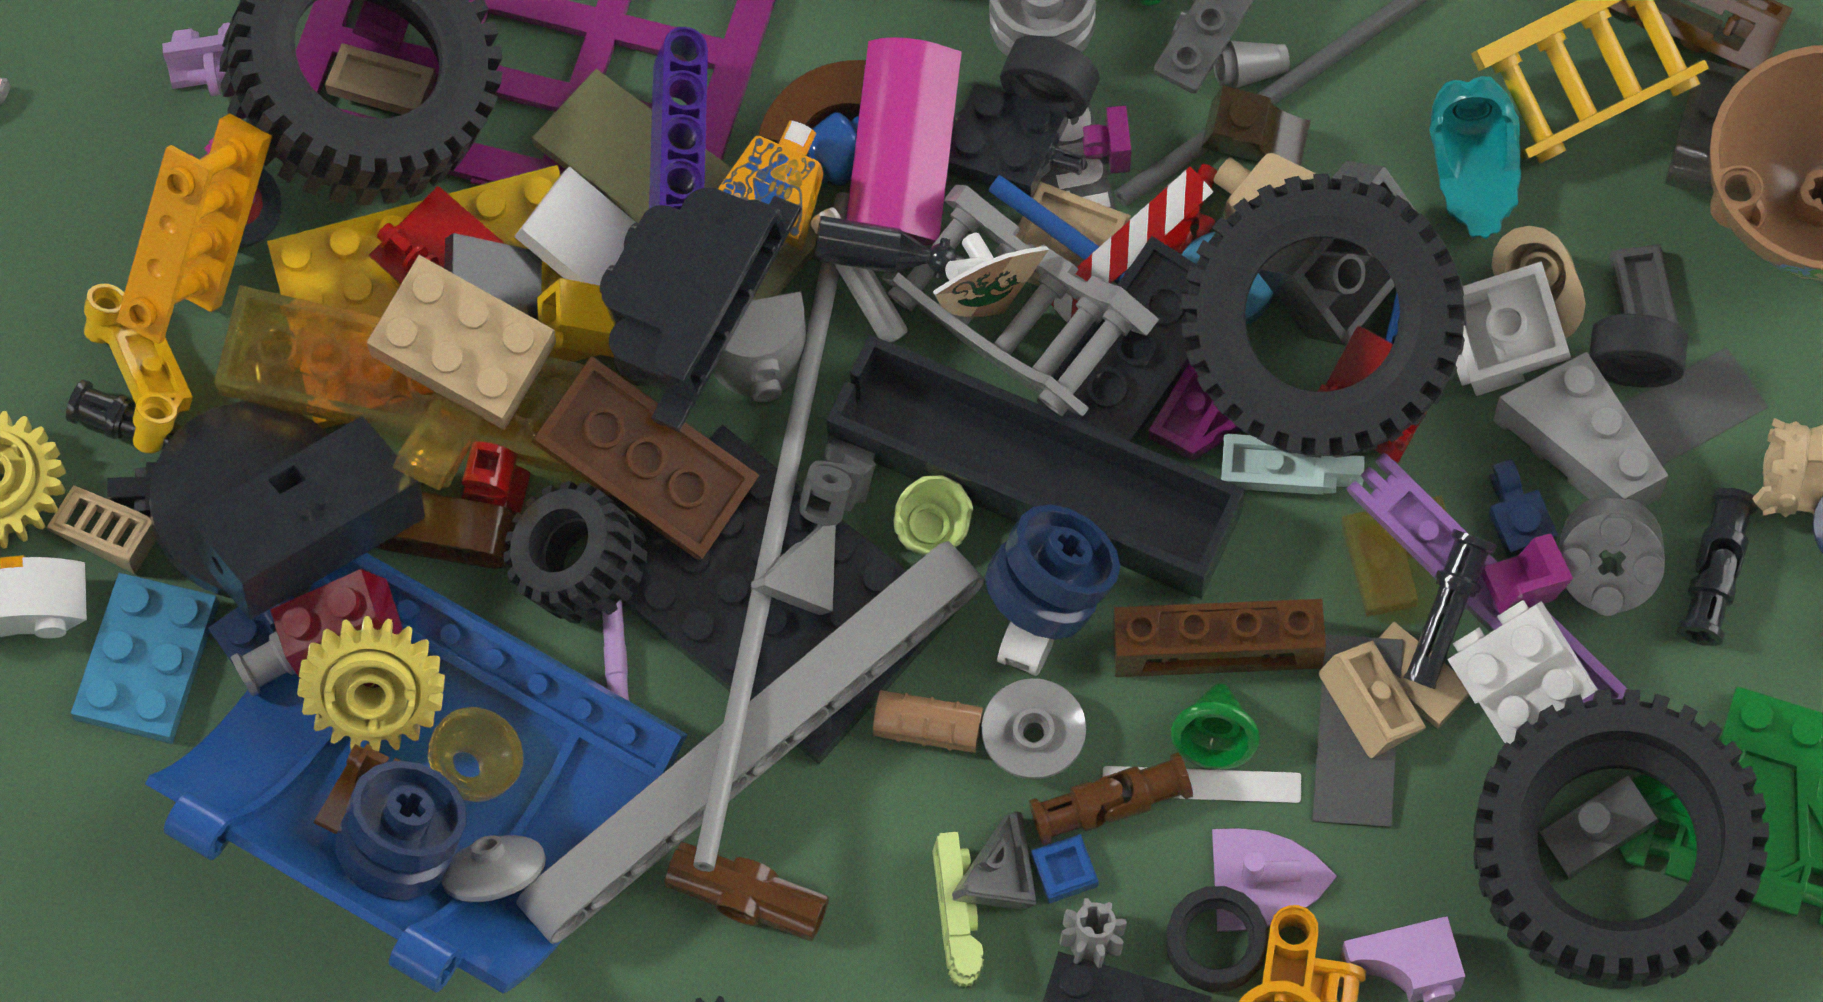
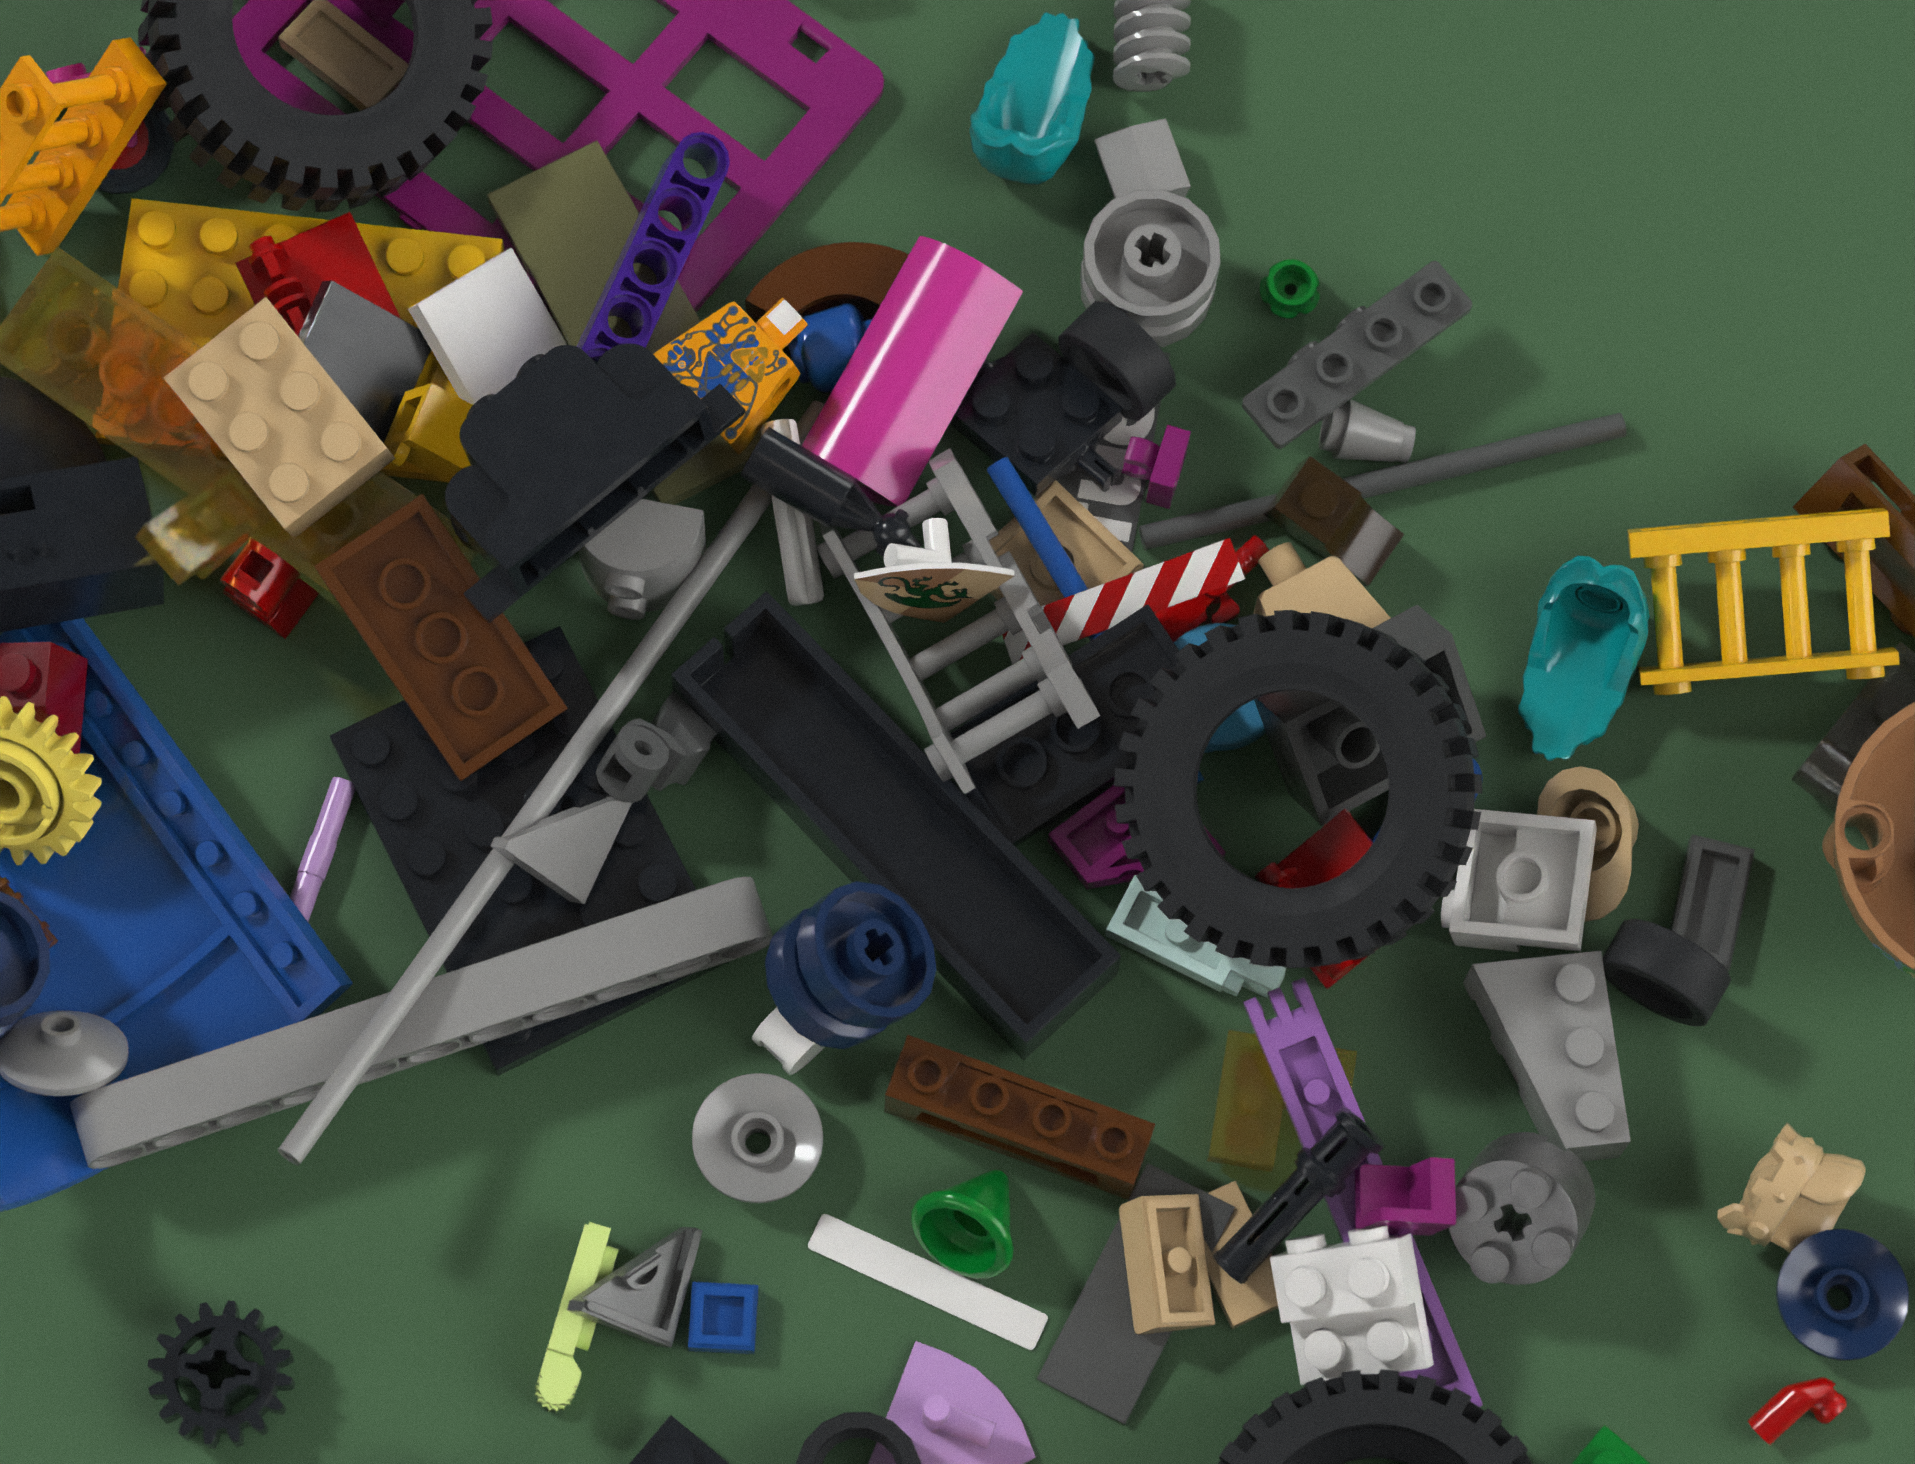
camera: 15 degrees right, 5 degrees up
reddish brown beam [376,492,516,569] -> none
clear yellow piece [428,707,523,802] -> none
black tyre [504,481,647,623] -> none
reddish brown piece [664,841,829,942] -> none
medium nougat axle [873,690,984,753] -> none
yellowish green hair [893,475,973,557] -> none
reddish brown piece [1029,752,1193,845] -> none
light grey gear [1059,898,1127,968] -> none
dark blue plate [1489,459,1558,558] -> none
dark grey sticker [1622,347,1768,465] -> none
black piece [1677,488,1758,646] -> none

